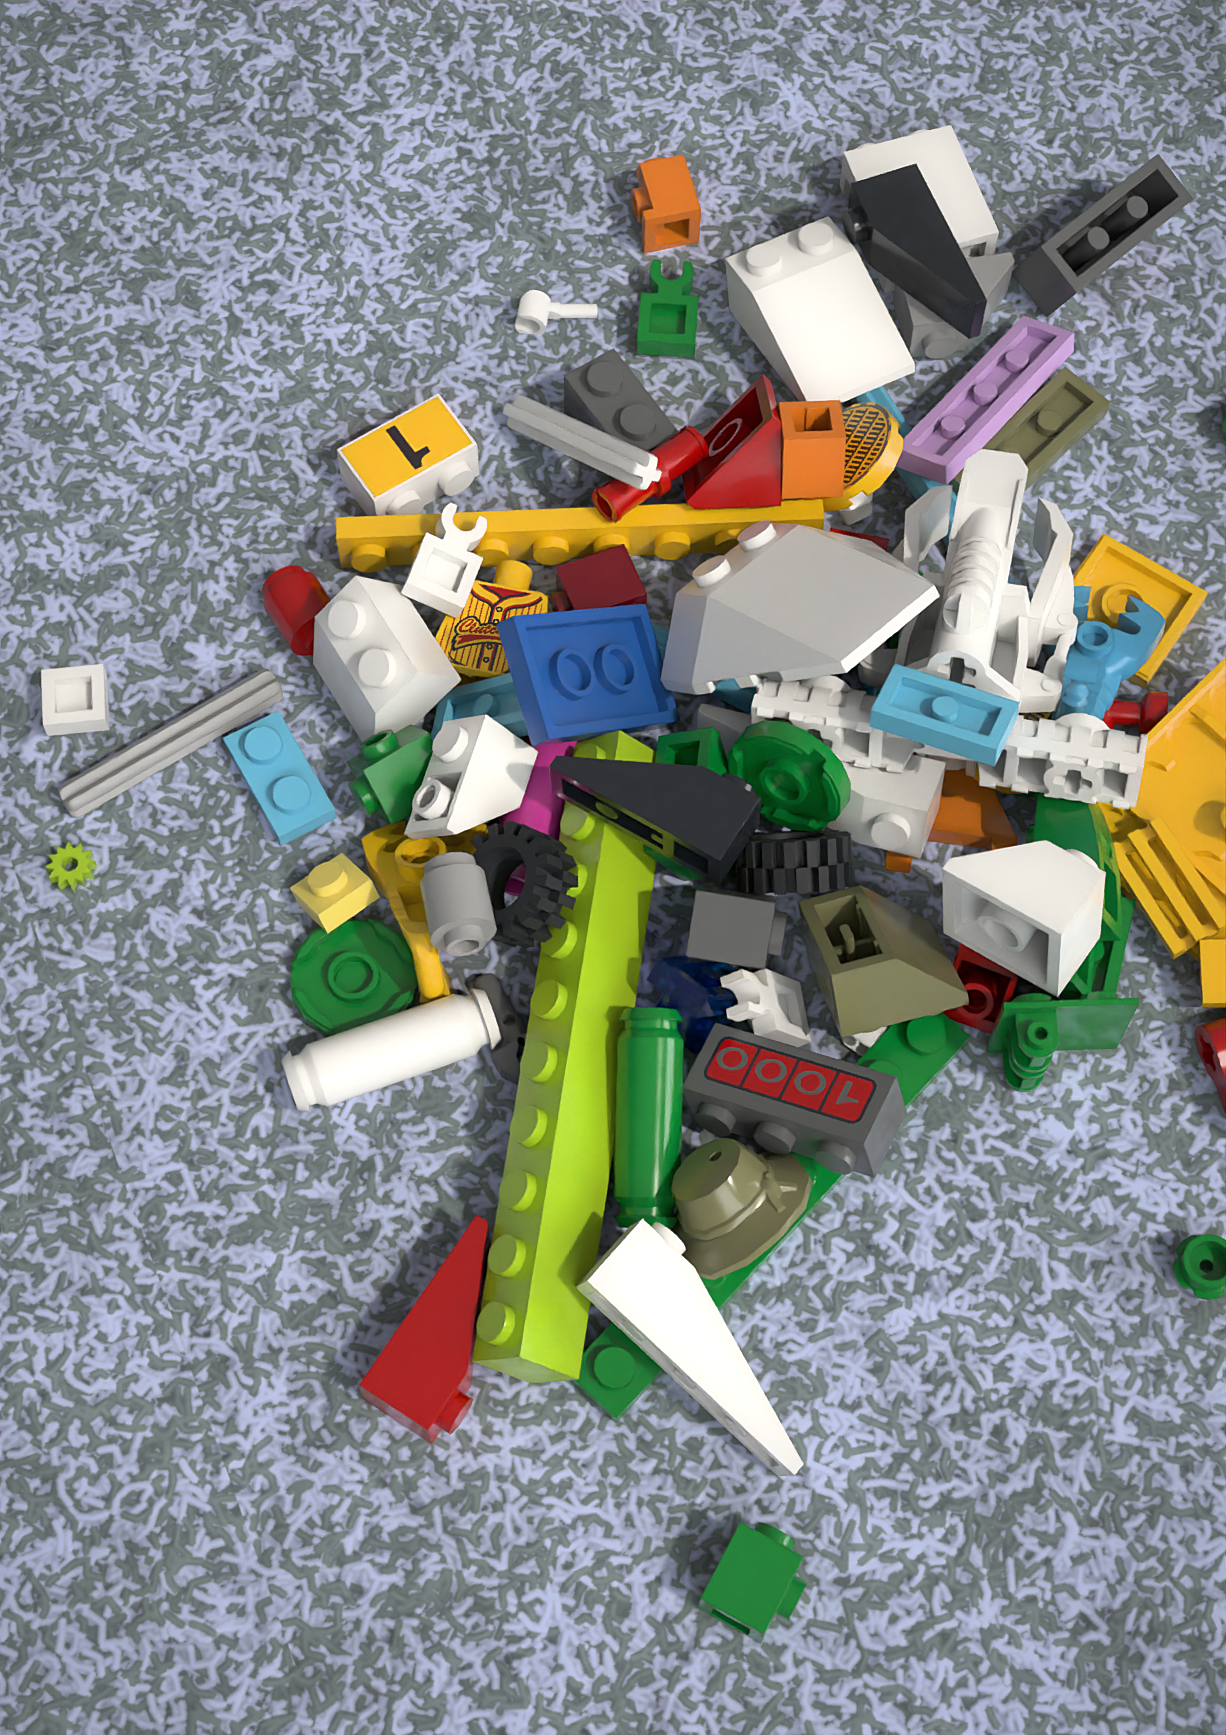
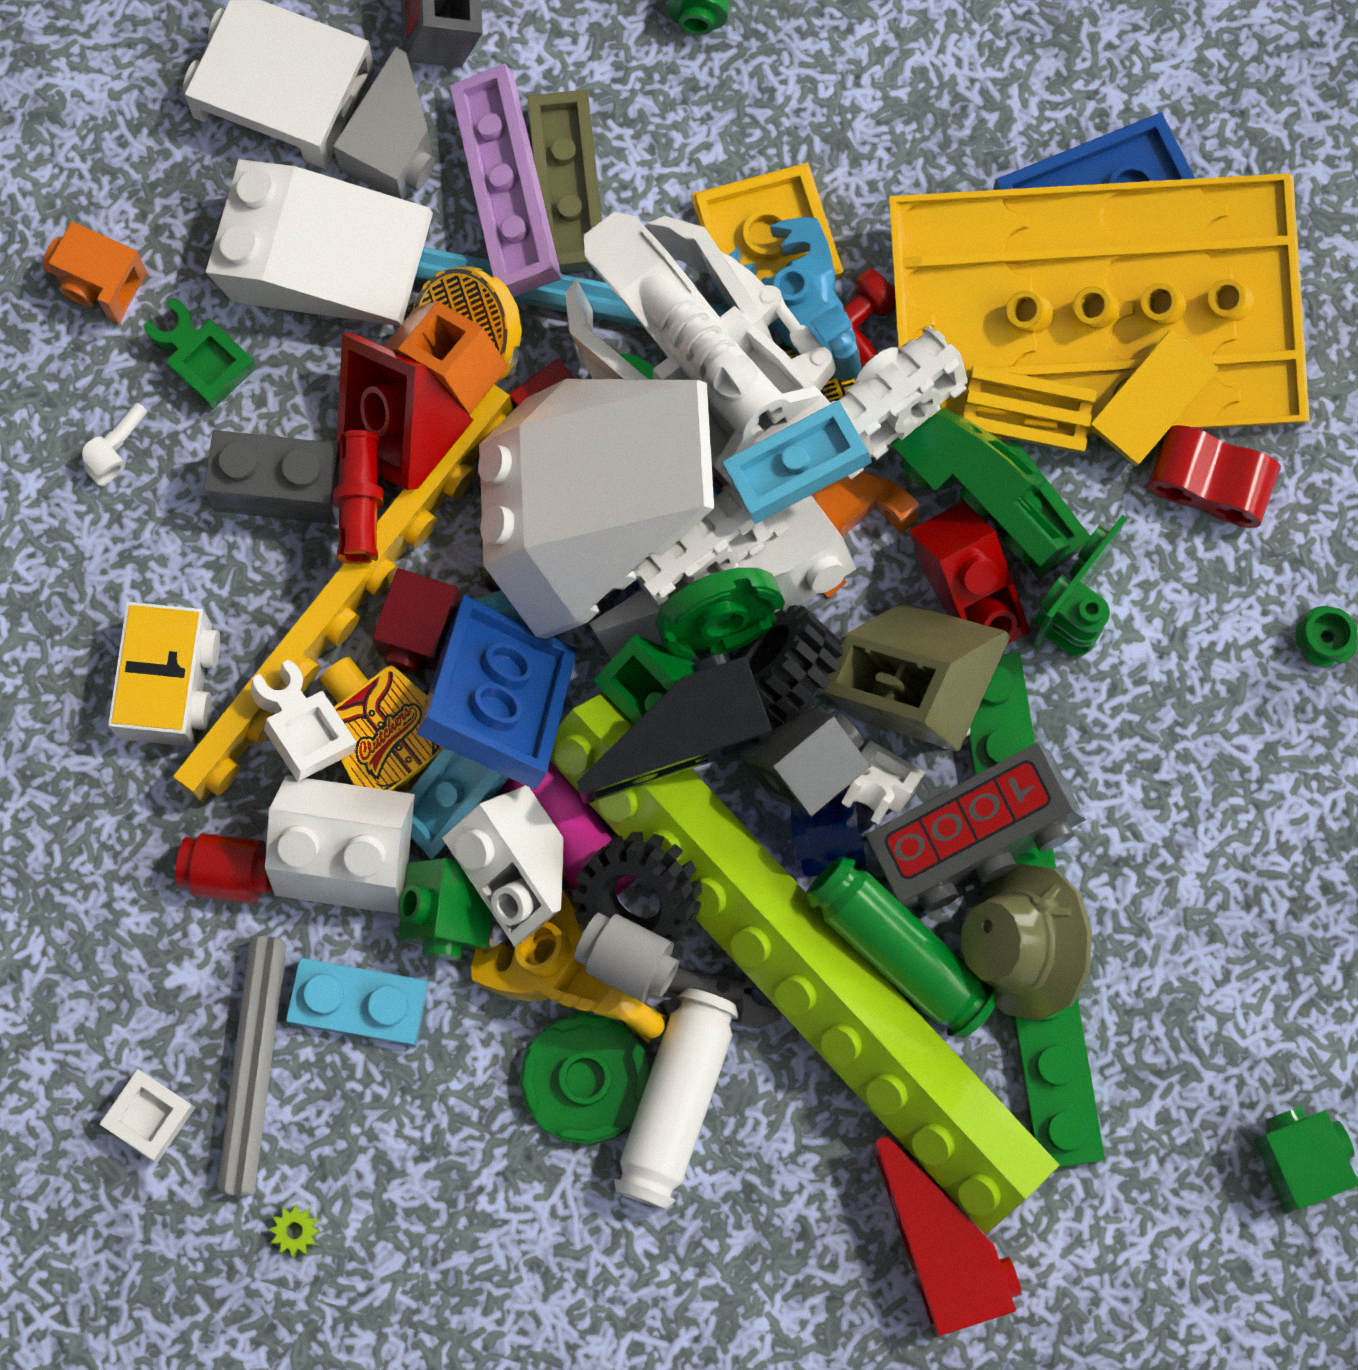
camera: 50 degrees left, 10 degrees up
light yellow plate [290,853,380,933] -> none
white axle [503,395,662,490] -> none
white slope [576,1219,803,1476] -> none
black slope [842,163,987,339] -> none
white slope [942,840,1106,997] -> none

